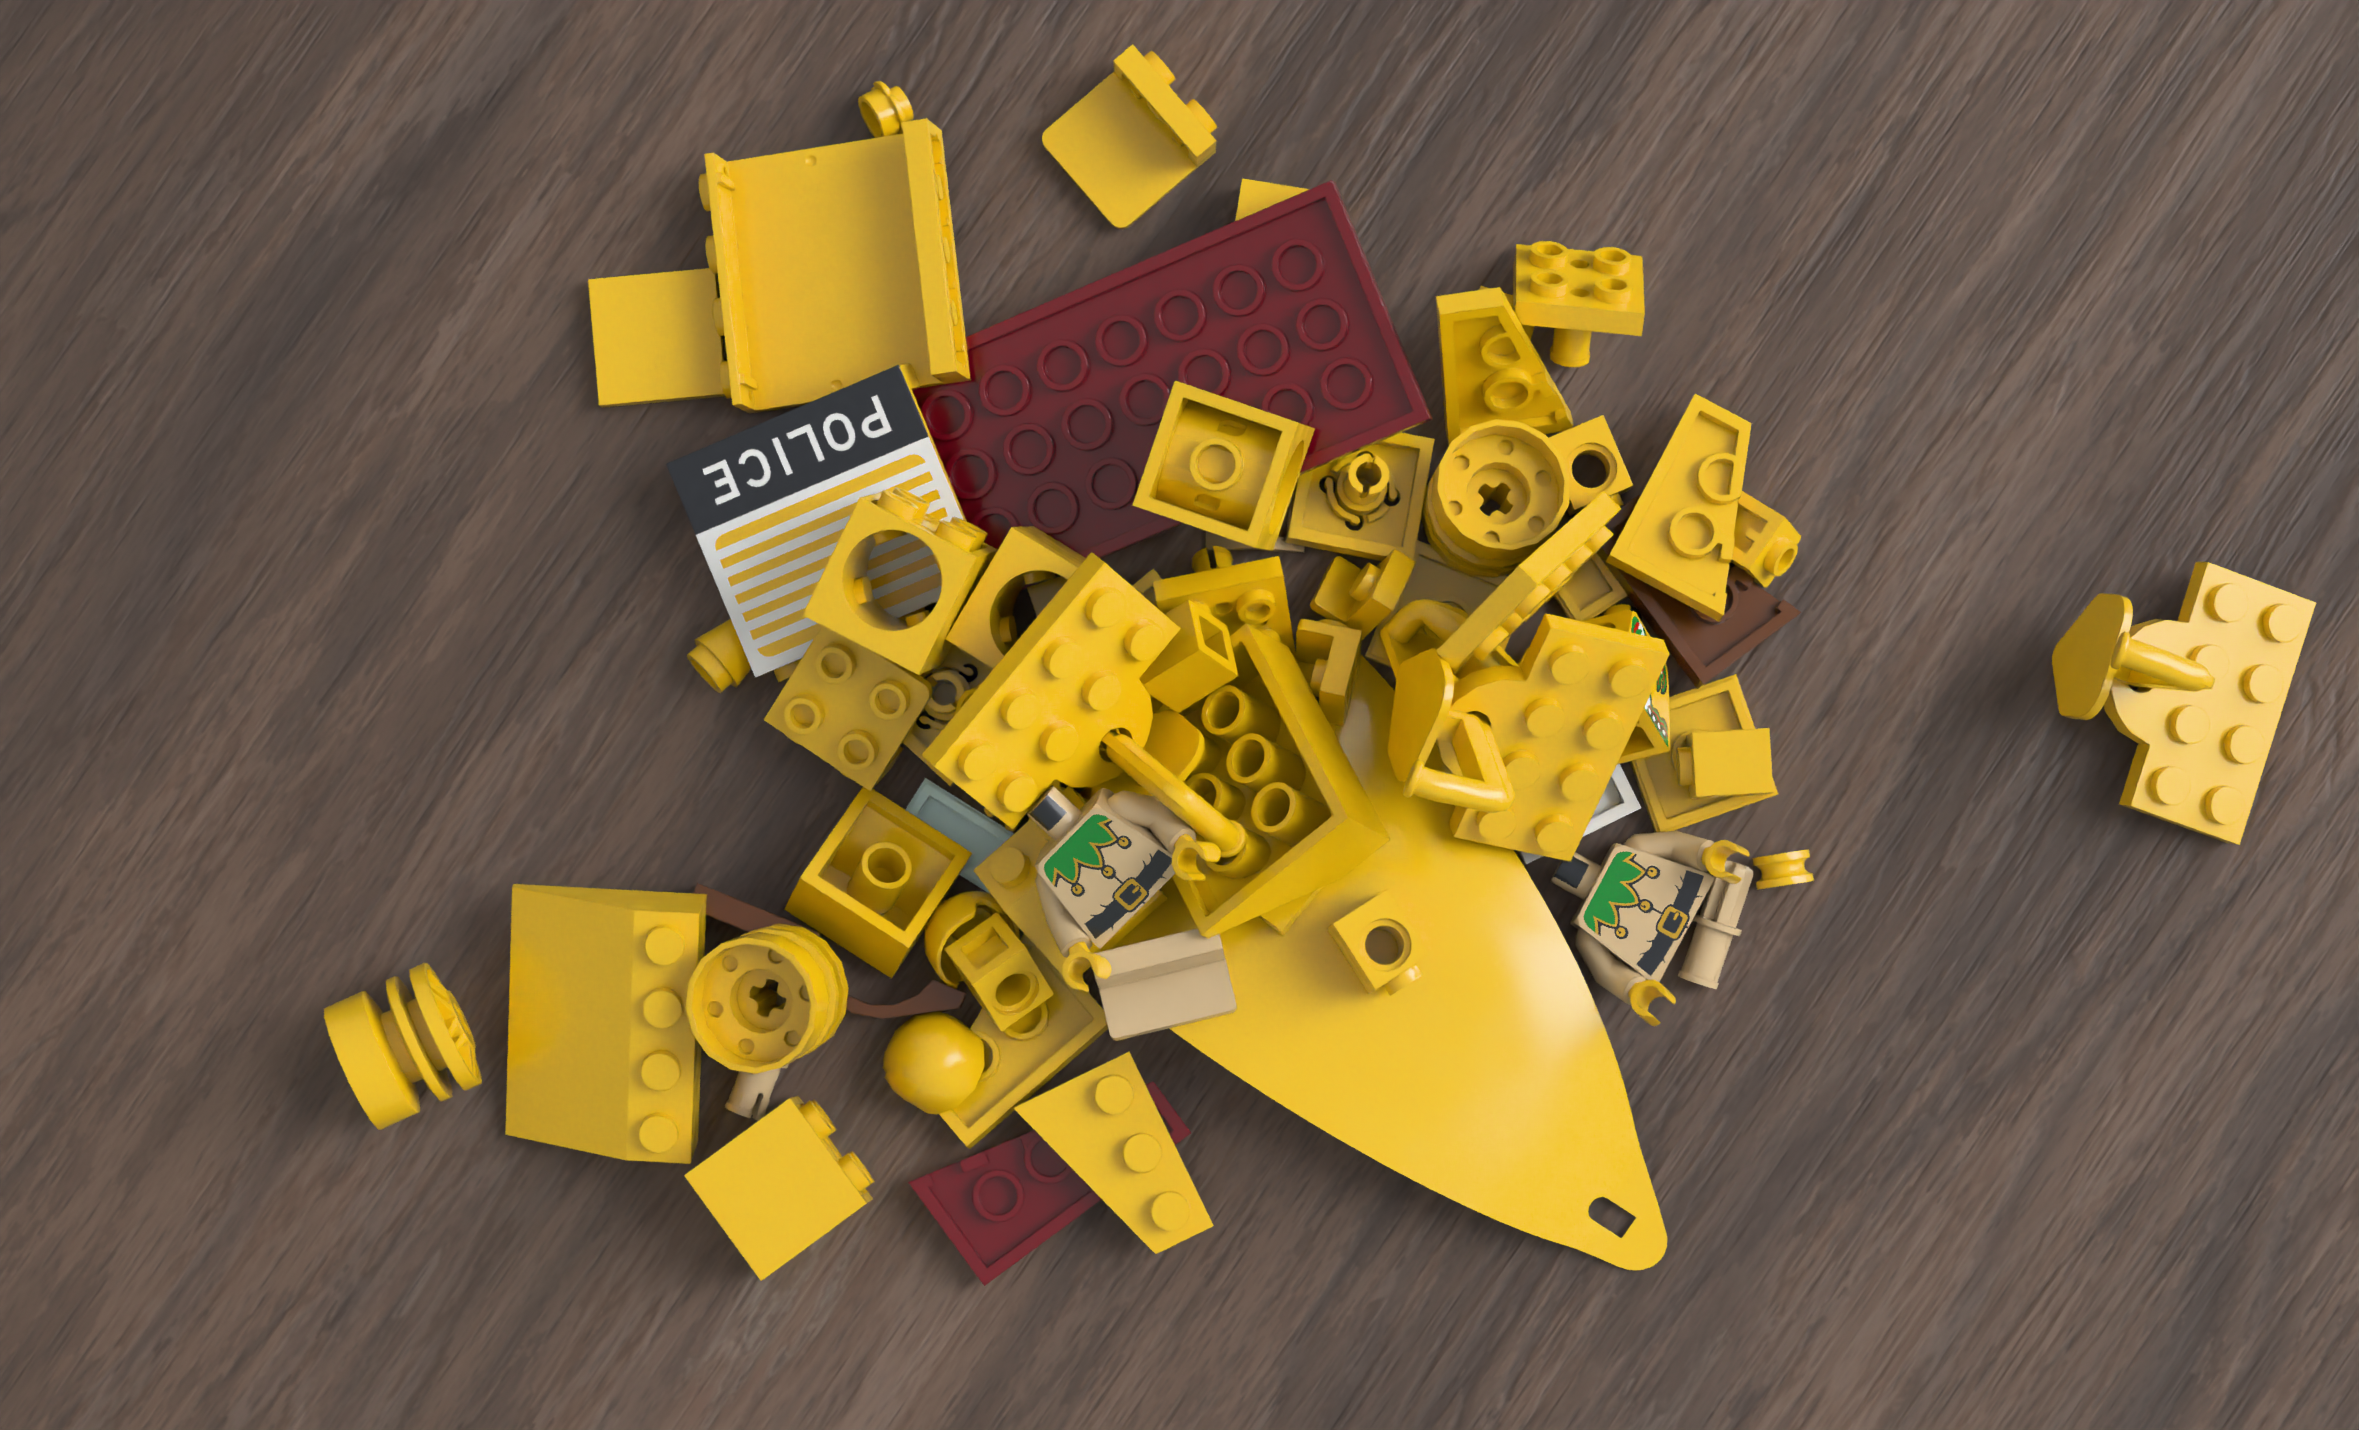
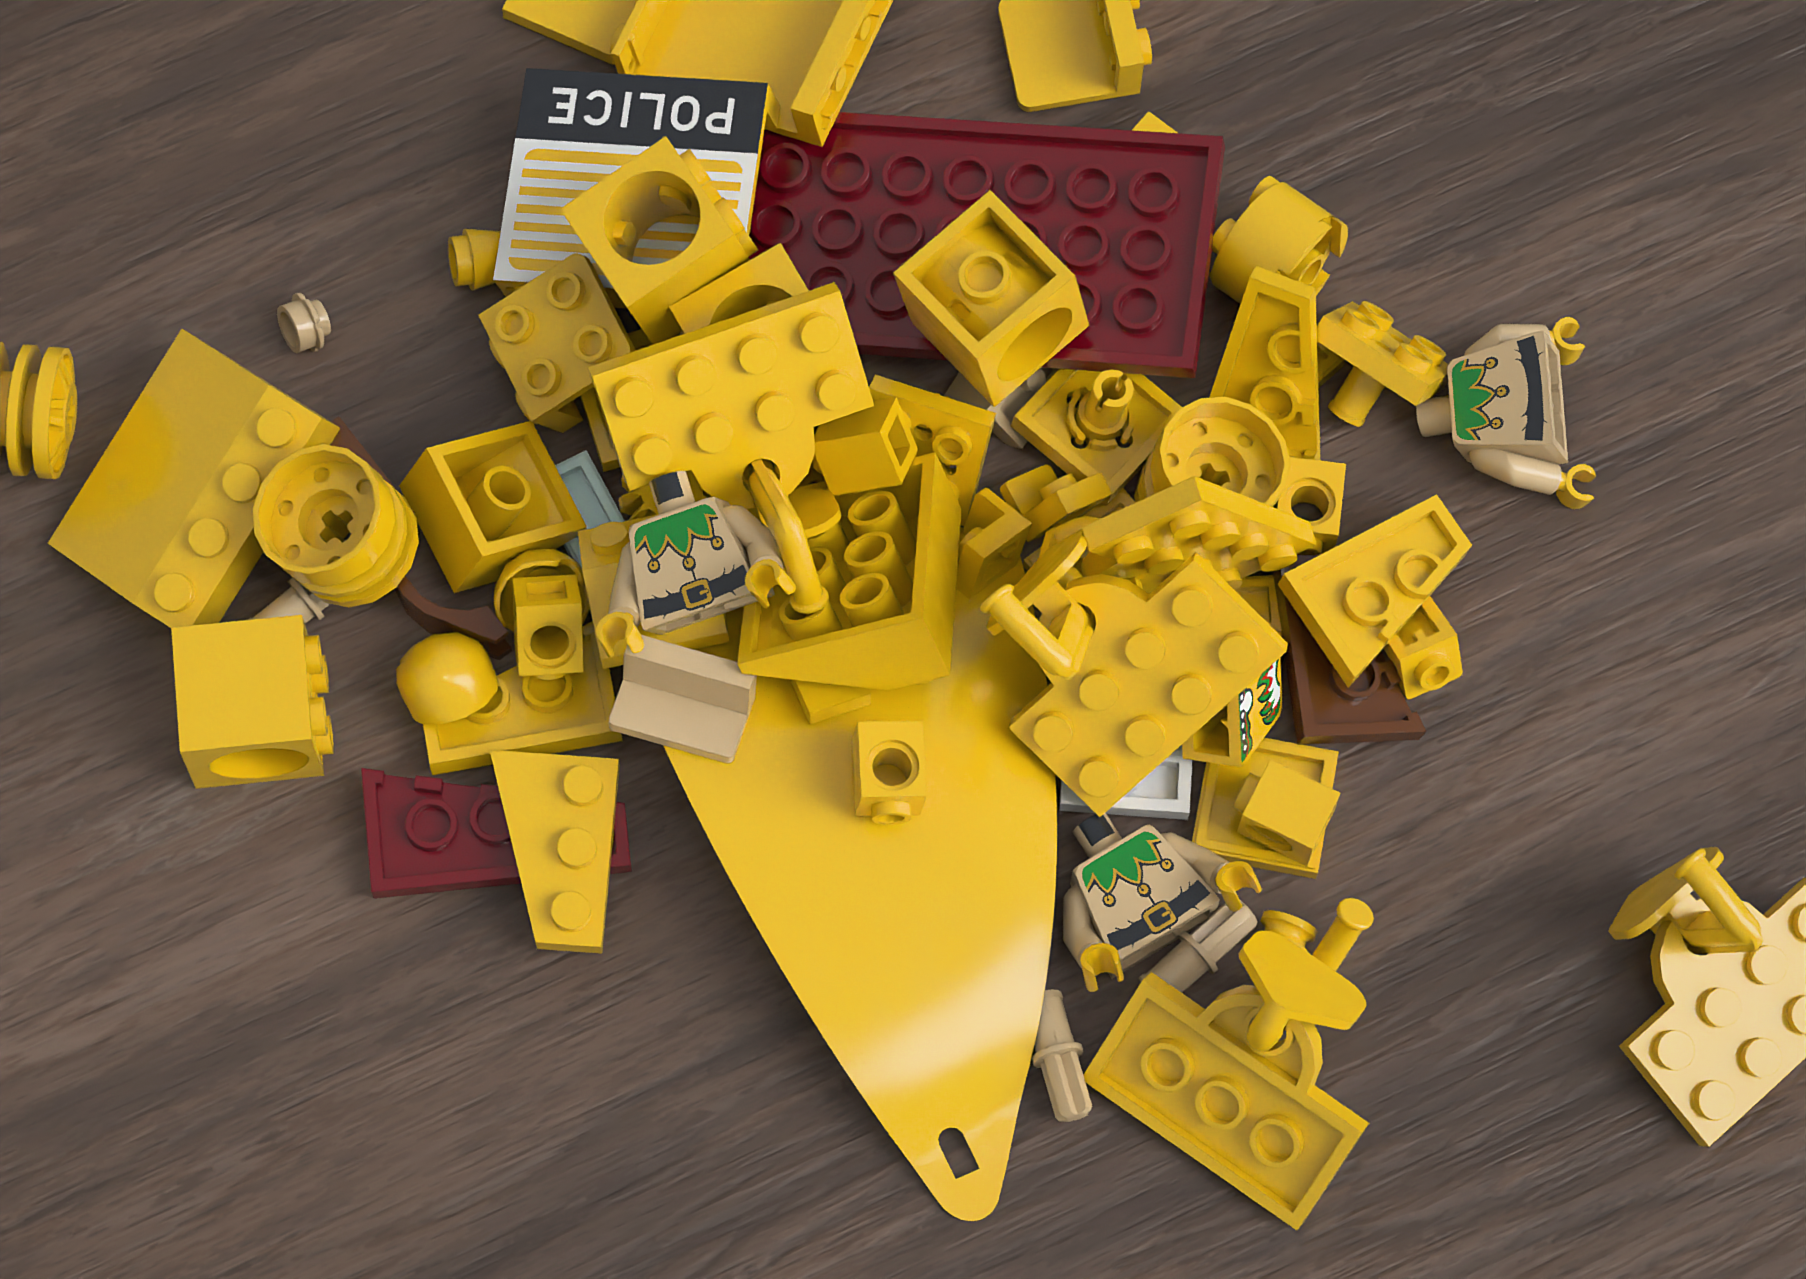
camera: 30 degrees right, 15 degrees down
none -> tan plate [277,293,331,353]
none -> tan axle [1032,989,1092,1122]
none -> yellow plate [1083,898,1374,1230]
none -> yellow brick [1209,176,1348,304]
none -> tan torso [1416,317,1596,509]

